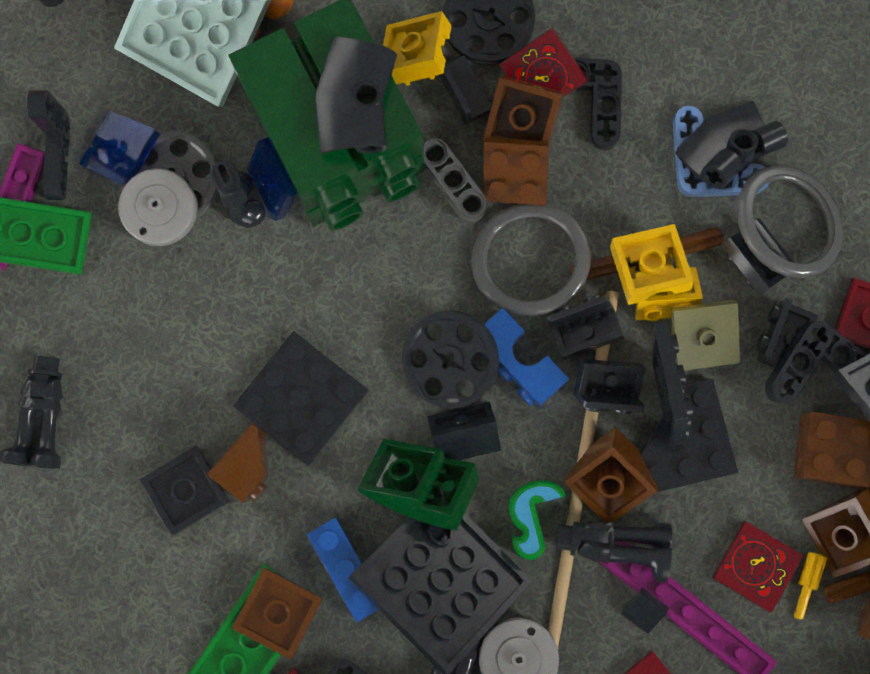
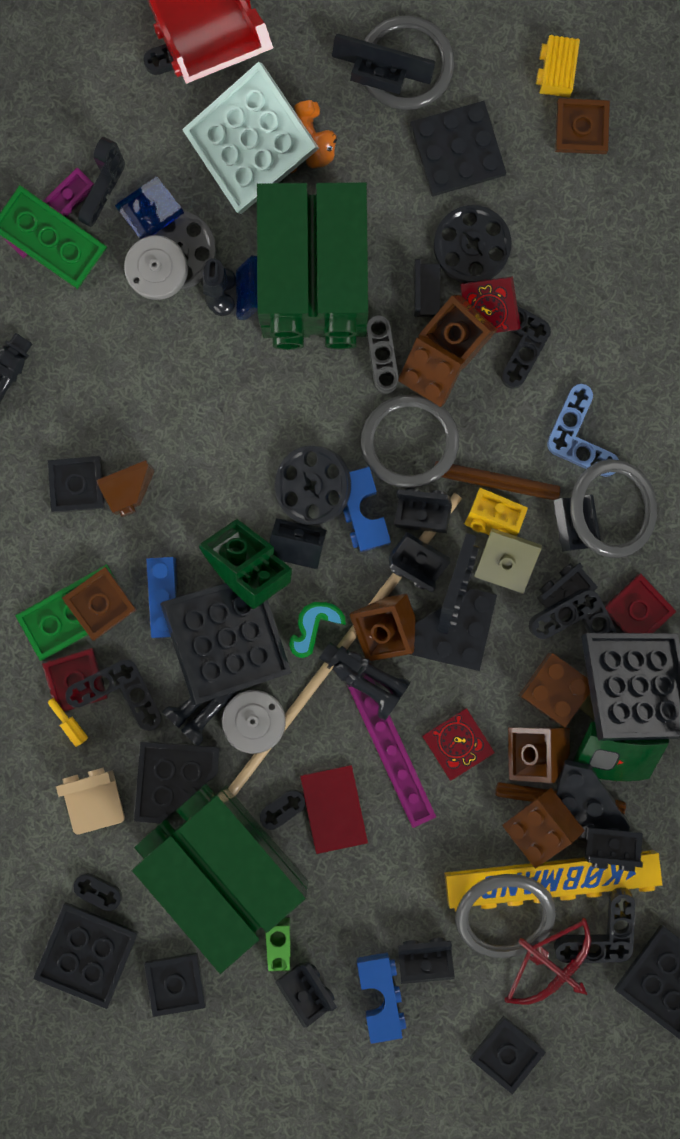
camera: 25 degrees right, 5 degrees up
black plate [233,331,369,466] -> none
black panel [315,37,398,154] -> none
yellow brick [383,11,452,86] -> none
yellow brick [610,224,694,305] -> none
black tile [621,587,669,634] -> none
black panel [676,101,788,189] -> none
yellow axle [794,552,828,620] -> none

